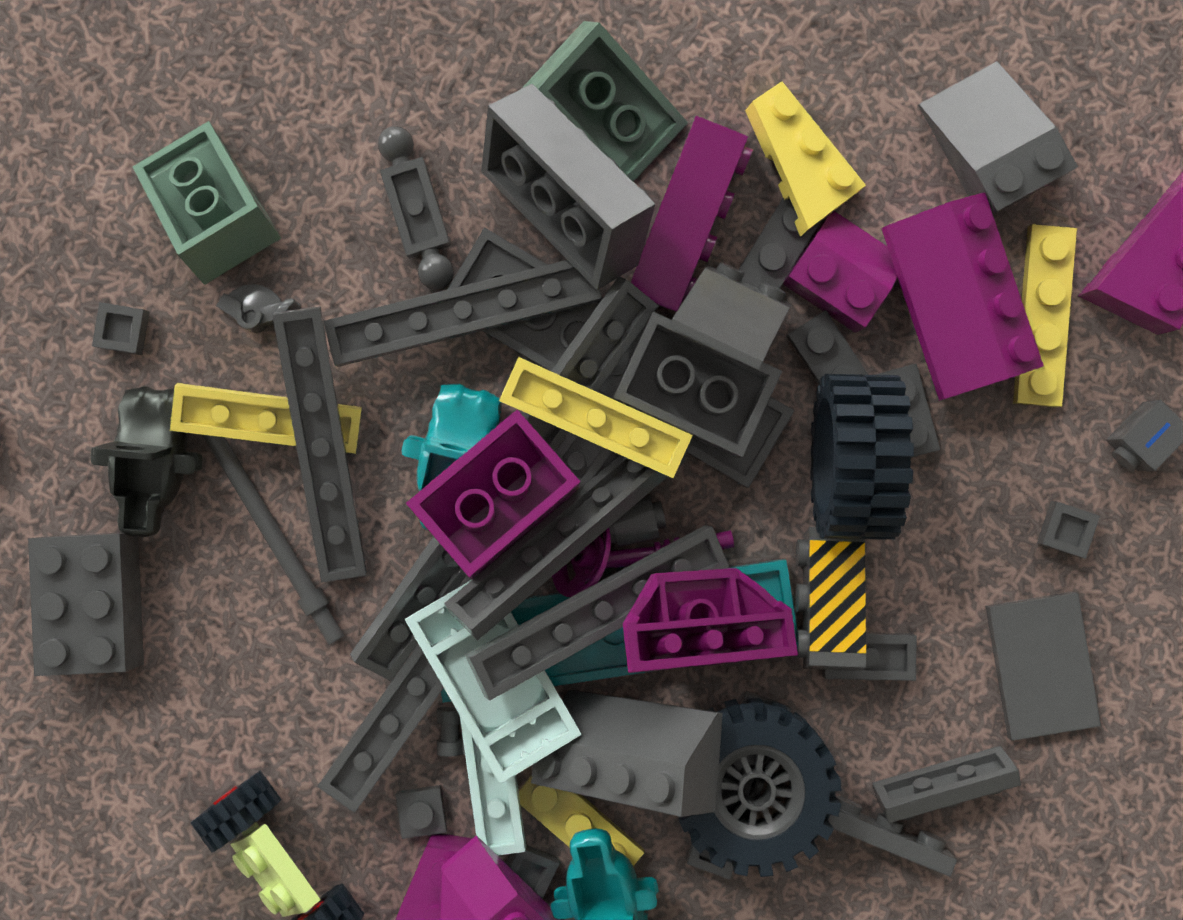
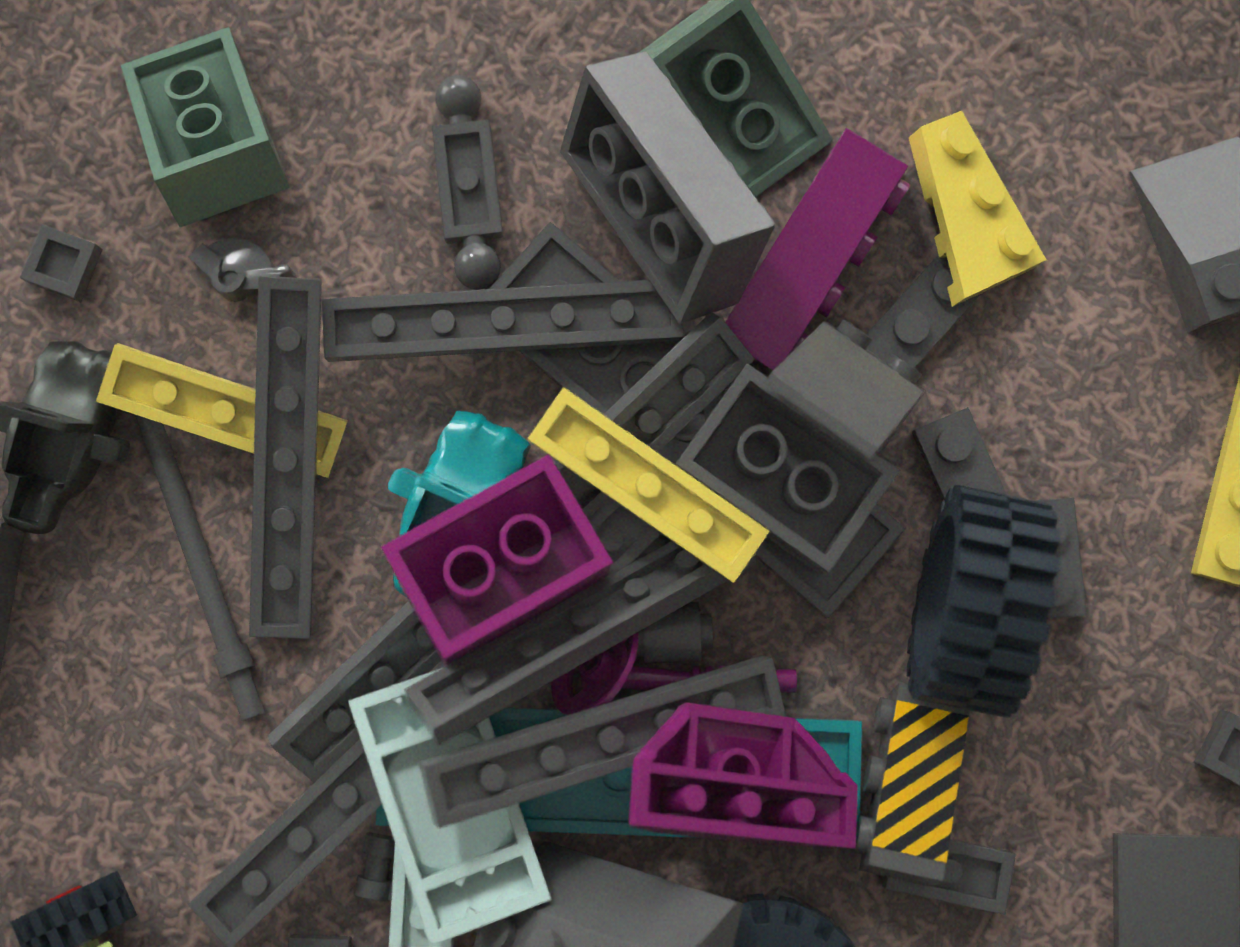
camera: 15 degrees right, 5 degrees down
magenta slope [783,211,897,333] -> none
magenta slope [881,192,1044,401] -> none

